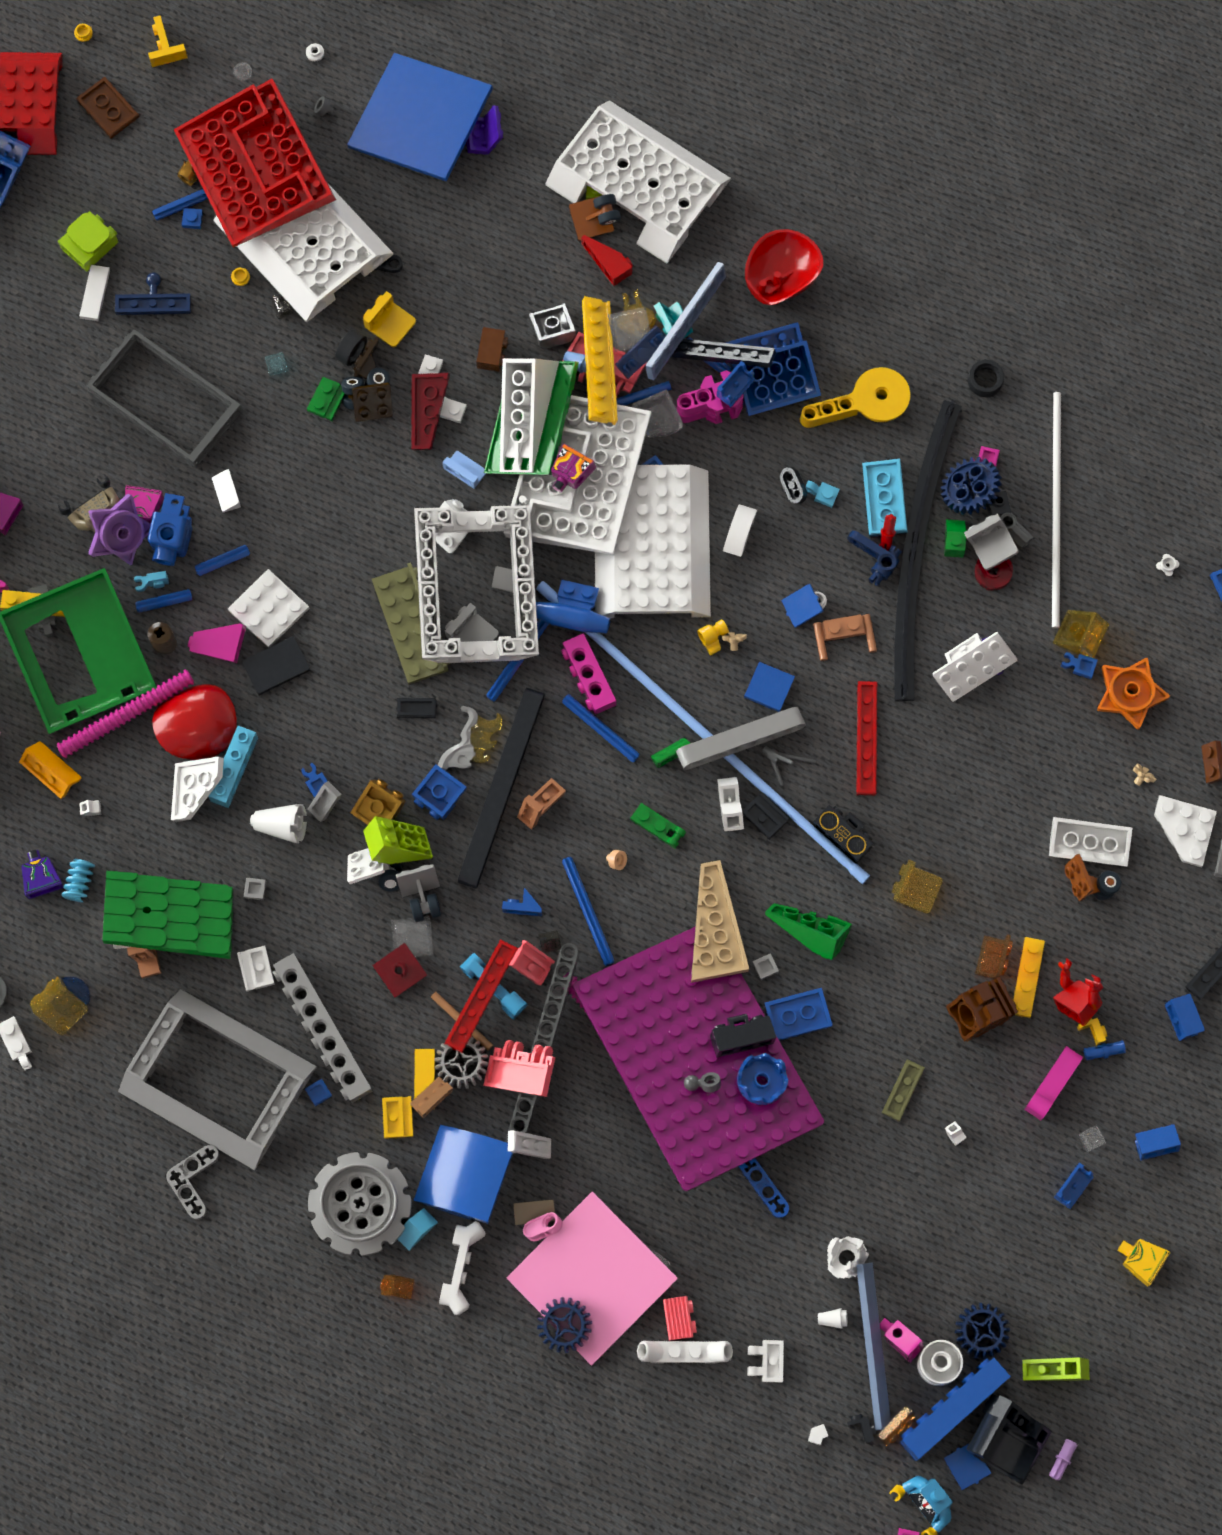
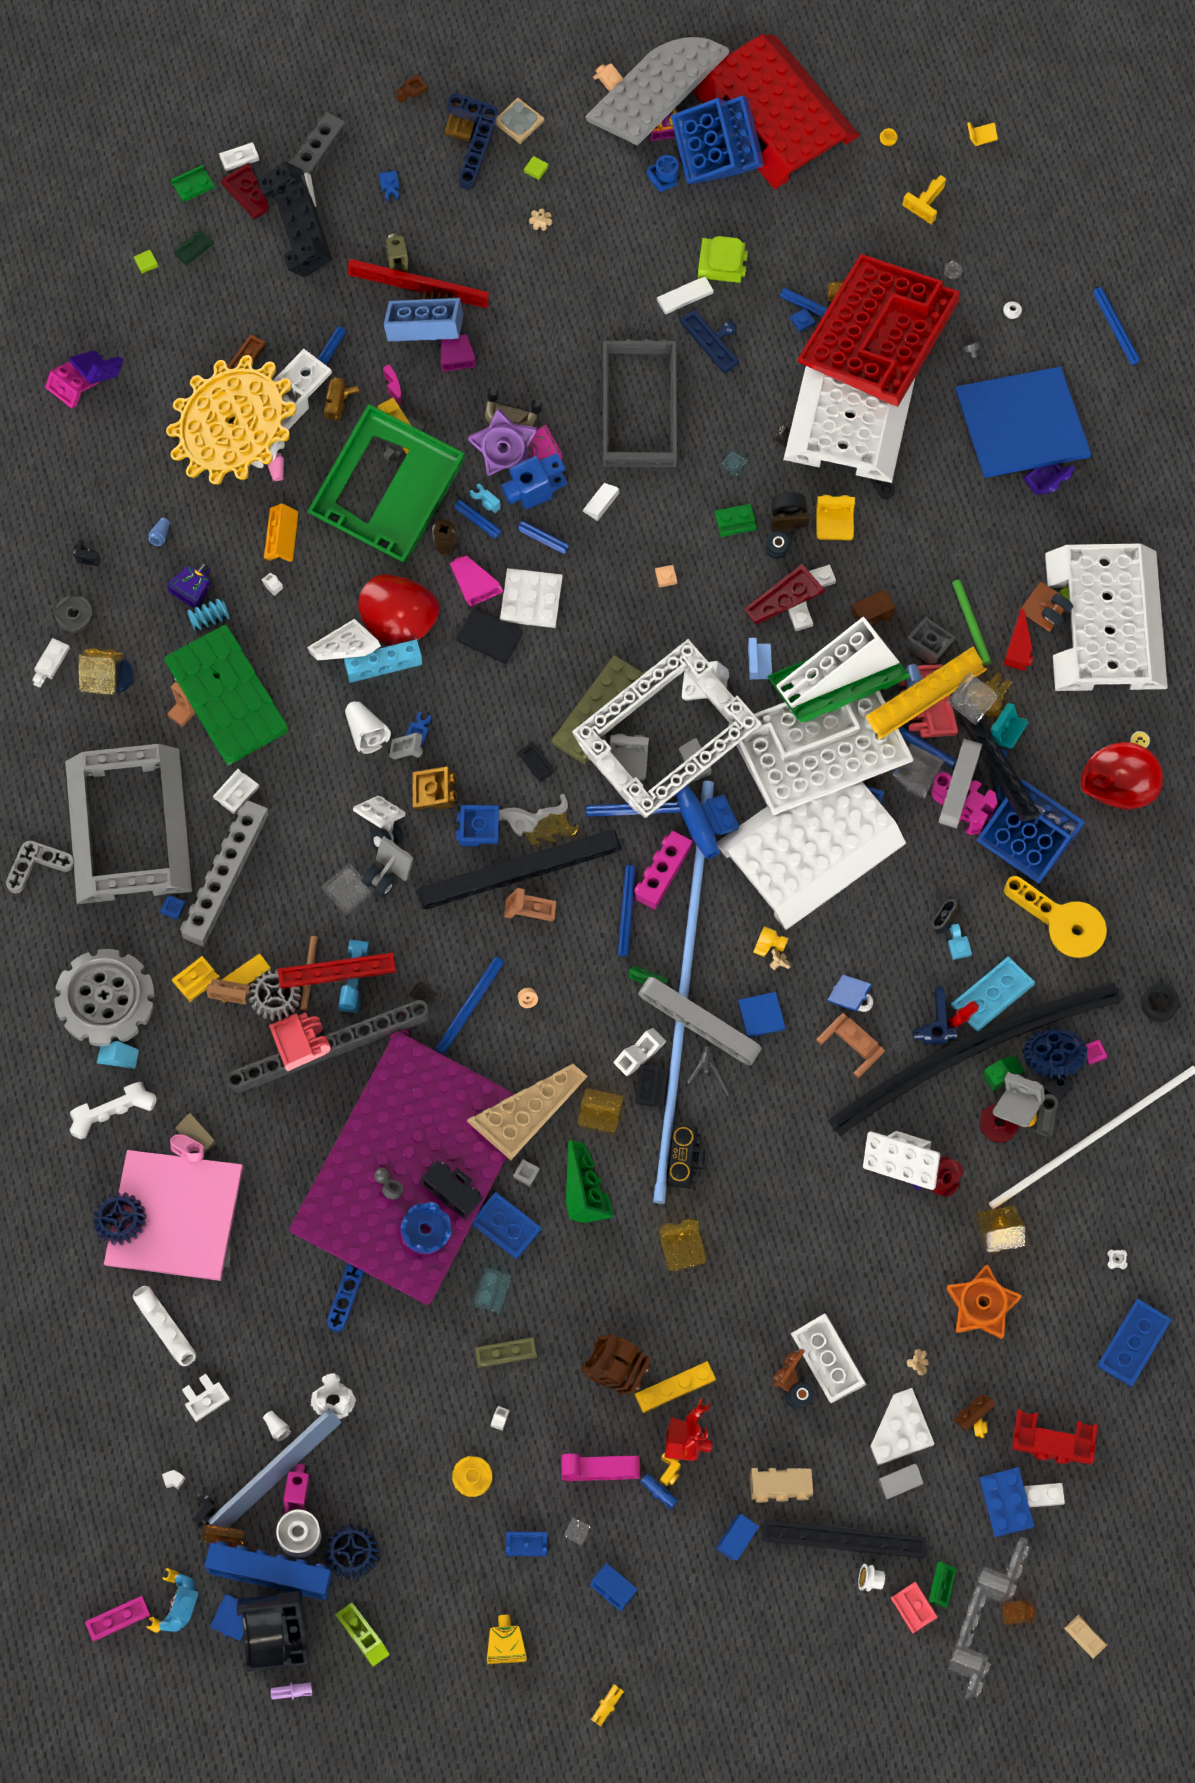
camera: 50 degrees right, 5 degrees down
dark pink piece [57,669,194,758] -> none
reddish brown tile [76,77,140,139] -> none
yellow plate [231,268,250,286] -> none
light grey plate [243,878,266,900] -> none
dark brown plate [341,377,393,422] -> none
lime slope [363,816,433,864] -> none
dark red tile [372,943,427,998] -> none
clear orange bracket [380,1275,414,1300] -> none
blue slope [413,1125,513,1224] -> none
blue slope [502,888,542,916] -> none
white tile [508,1131,551,1159] -> none
coral plate [509,940,555,986] -> none
torso [551,443,596,493] -> none
dark blue plate [614,325,666,379] -> none
green plate [630,803,686,849] -> none
sand blue tile [645,262,726,380] -> none
coral brick [663,1296,697,1341] -> none
blue hinge [716,361,755,407] -> none
white brick [723,504,757,557] -> none
red tile [856,681,877,795] -> none
clear orange bracket [975,934,1013,979] -> none
blue plate [1061,652,1098,679] -> none
none -> yellow tile [452,1456,492,1497]
none -> clear light blue plate [472,1267,512,1314]
none -> clear yellow bracket [577,1088,623,1134]
none -> light nougat plate [655,565,677,587]
none -> tan wedge [750,1468,813,1503]
none -> dark red plate [930,1156,963,1197]
none -> light grey beam [938,739,982,828]
none -> bright green piece [952,579,992,665]
none -> light yellow tile [1130,731,1150,749]

